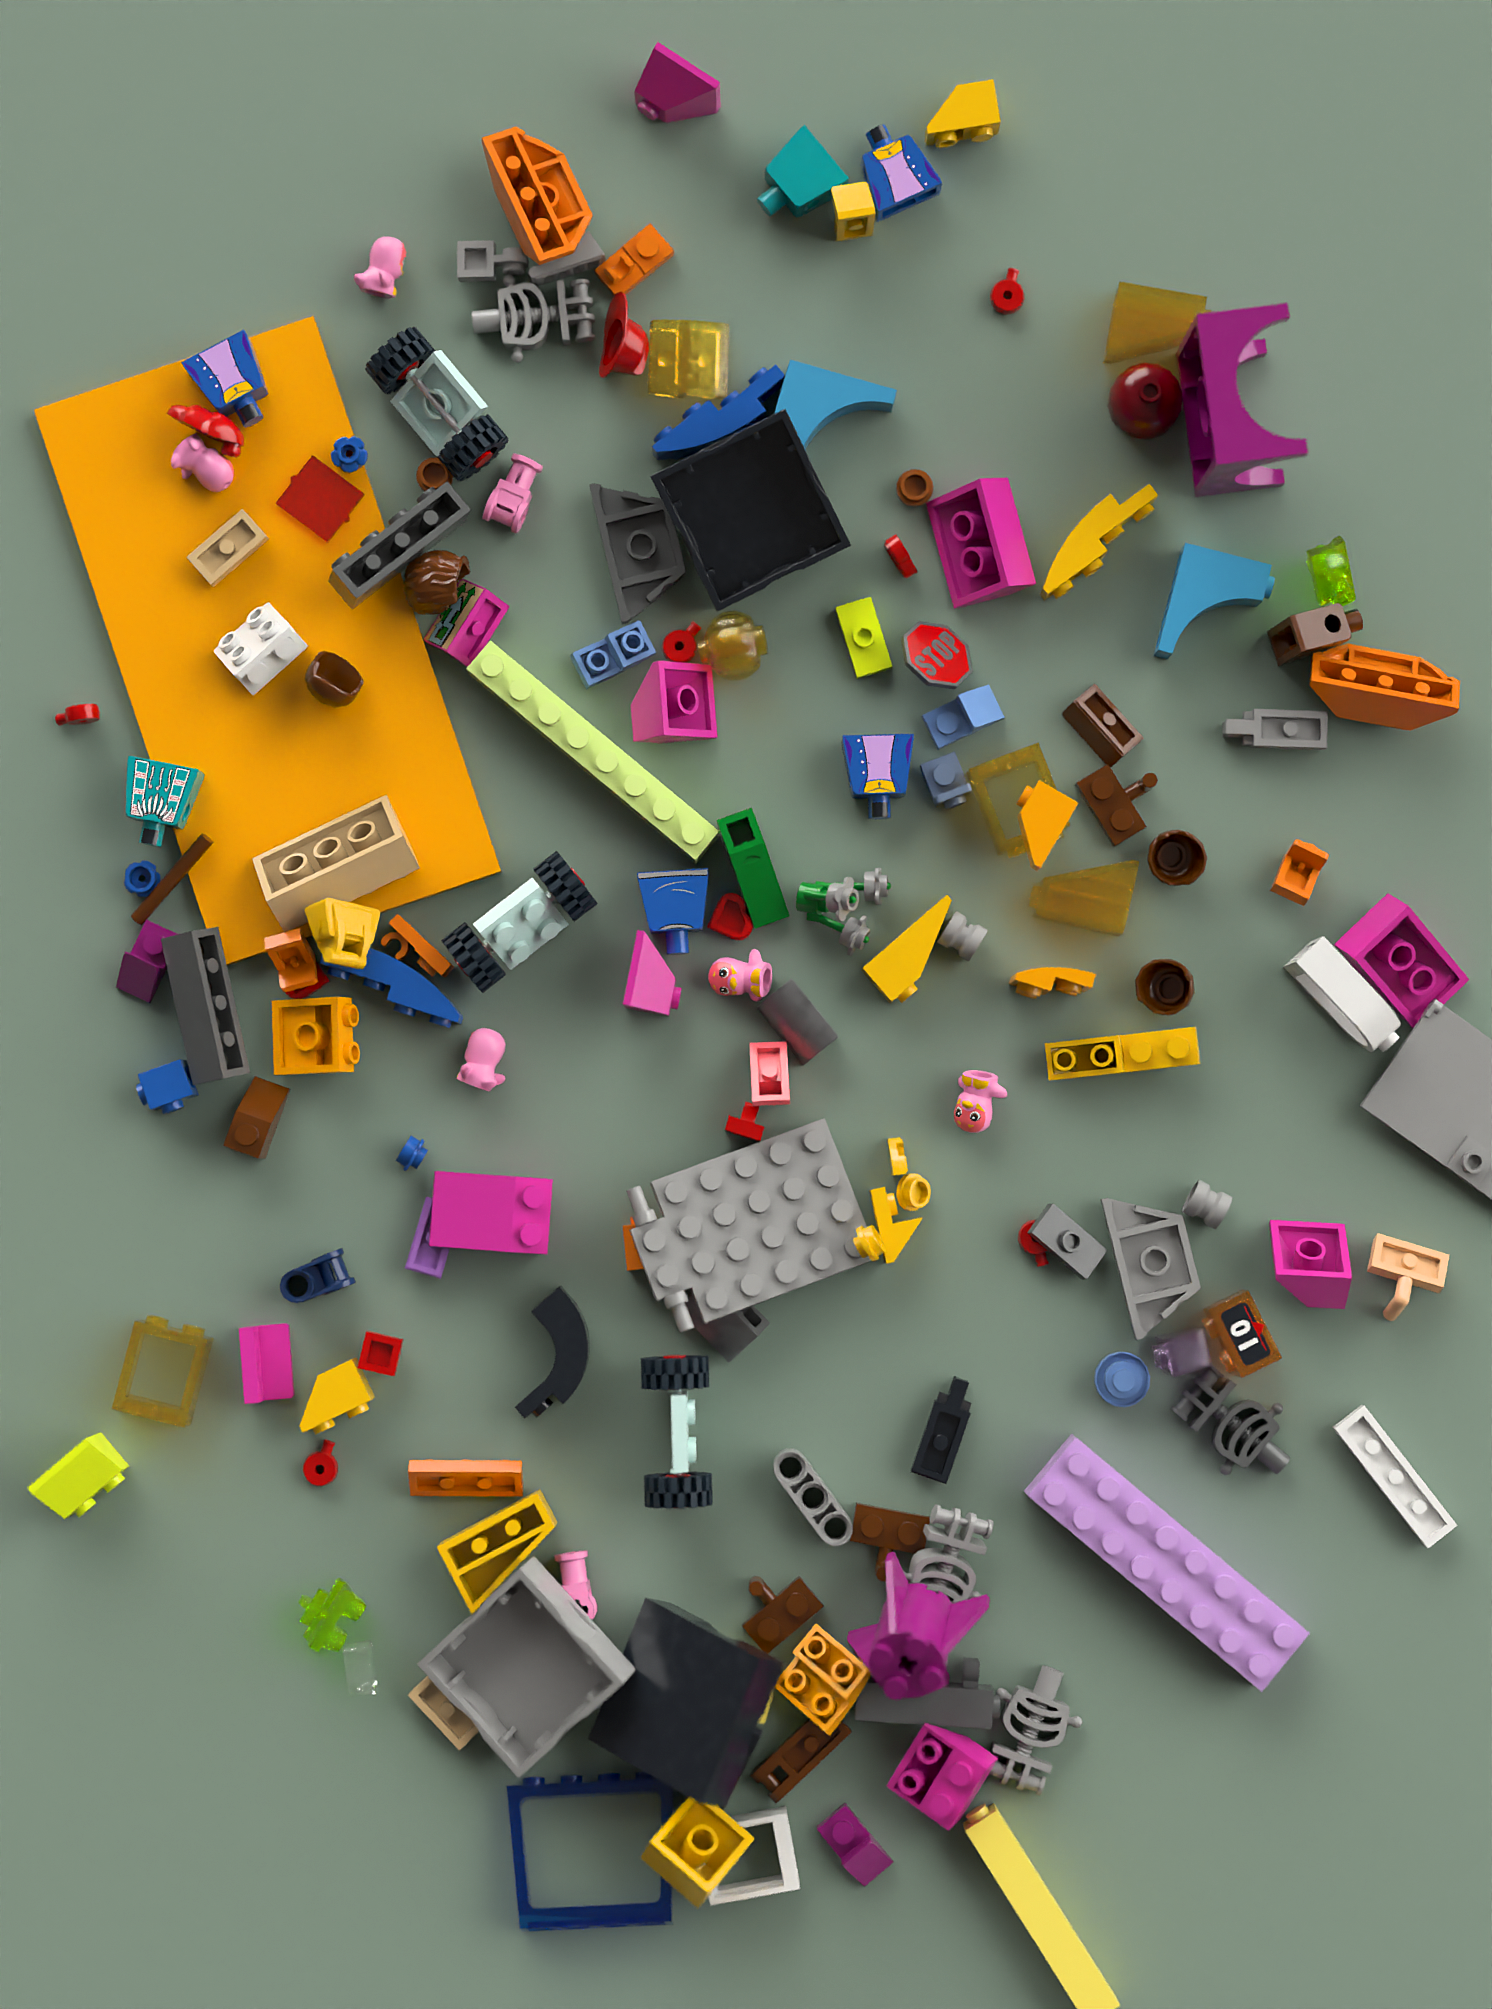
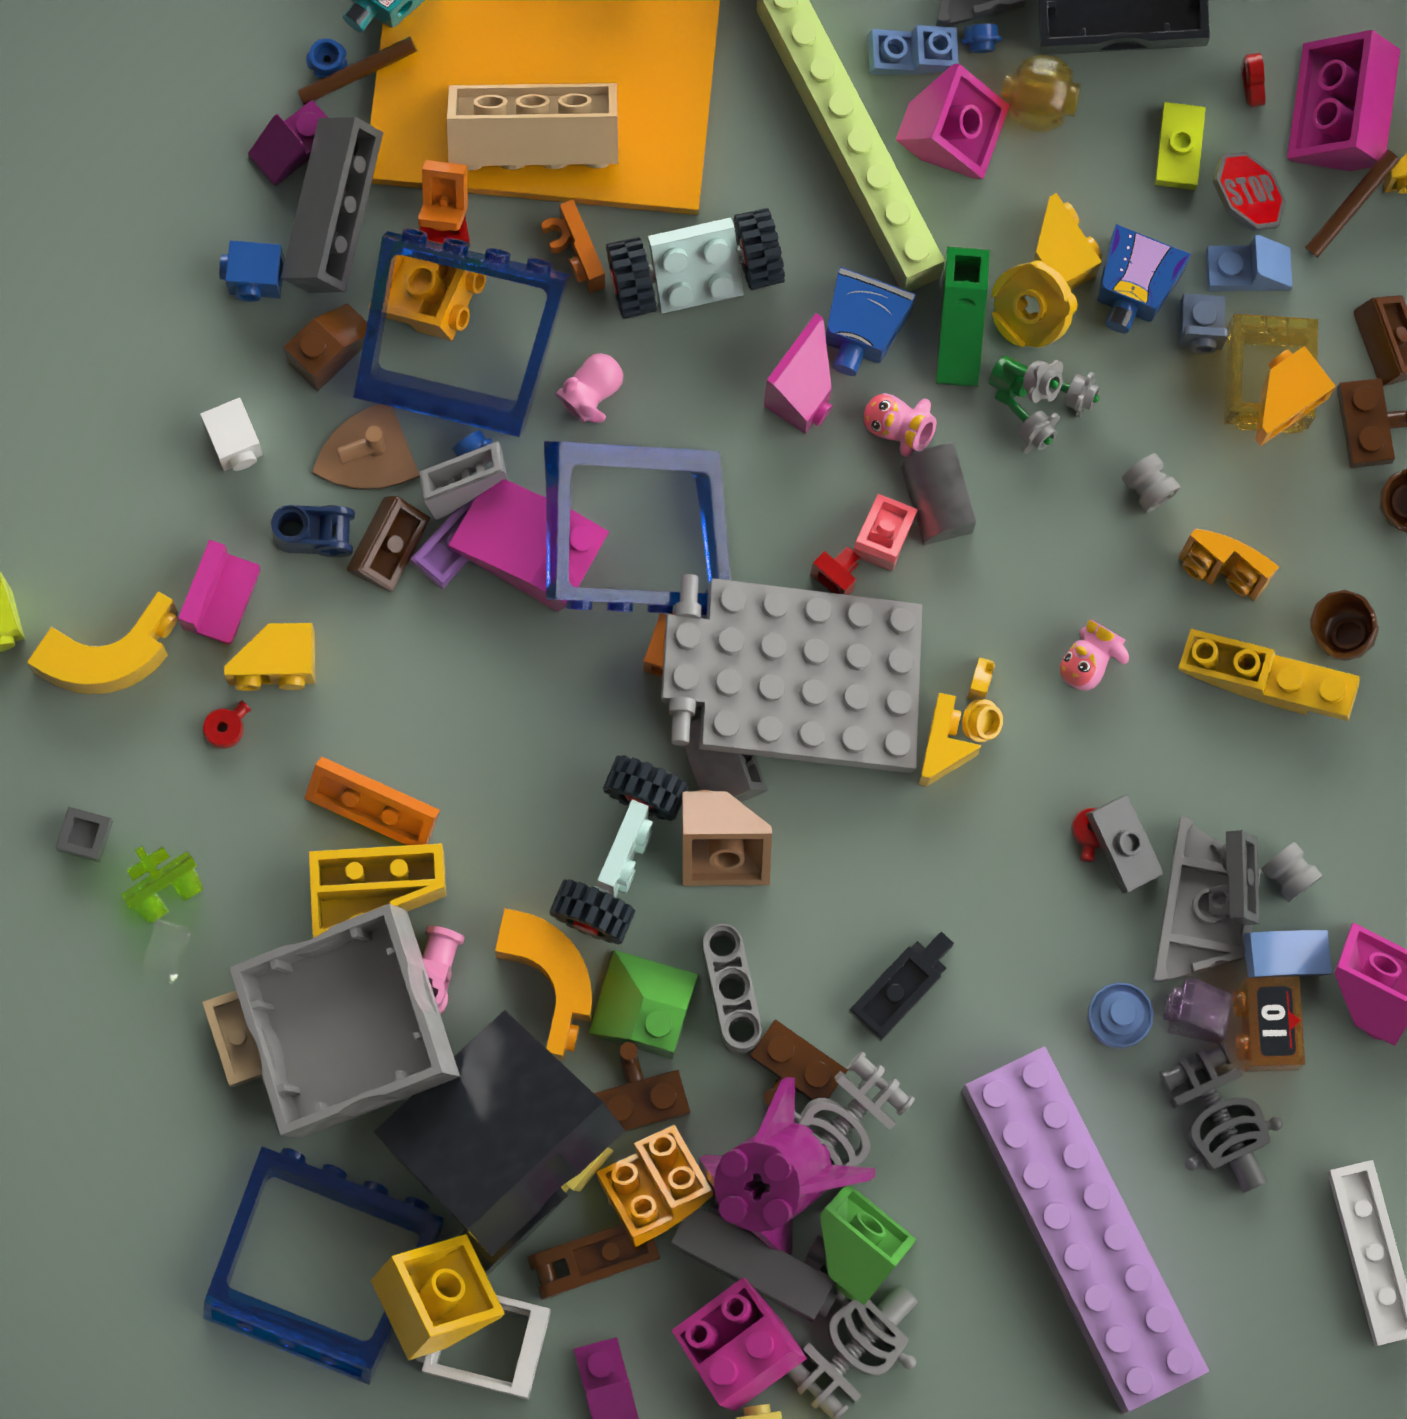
camera: 20 degrees right, 10 degrees down
clear yellow window [112,1315,213,1428] -> none
yellow piece [304,898,380,970] -> none
blue slope [320,948,463,1028] -> none
red tile [357,1331,404,1377] -> none
black arch [515,1286,590,1419] -> none
red piece [662,621,701,663] -> none
red tile [707,893,753,941] -> none
yellow plate [853,1225,886,1262] -> none
yellow slope [861,895,952,1004] -> none
dark orange plate [896,469,933,507] -> none
clear yellow slope [1028,860,1140,937] -> none
none -> yellow arch [27,591,178,694]
none -> dark grey plate [56,807,113,863]
none -> white brick [200,398,263,471]
none -> medium nougat shield [312,399,420,489]
none -> reddish brown slope [346,496,431,592]
none -> clear blue windscreen [353,228,569,437]
none -> light grey slope [419,441,507,520]
none -> light orange arch [495,908,592,1062]
none -> clear blue windscreen [544,441,731,615]
none -> bright green slope [589,950,698,1059]
none -> medium nougat slope [682,790,772,886]
none -> bright green slope [820,1185,917,1305]
none -> blue plate [961,24,1003,53]
none -> yellow plate [991,260,1078,348]
none -> yellow slope [1033,193,1102,290]
none -> dark grey hinge [1209,830,1260,925]
none -> medium blue slope [1244,930,1332,978]
none -> reddish brown bar [1305,149,1400,258]

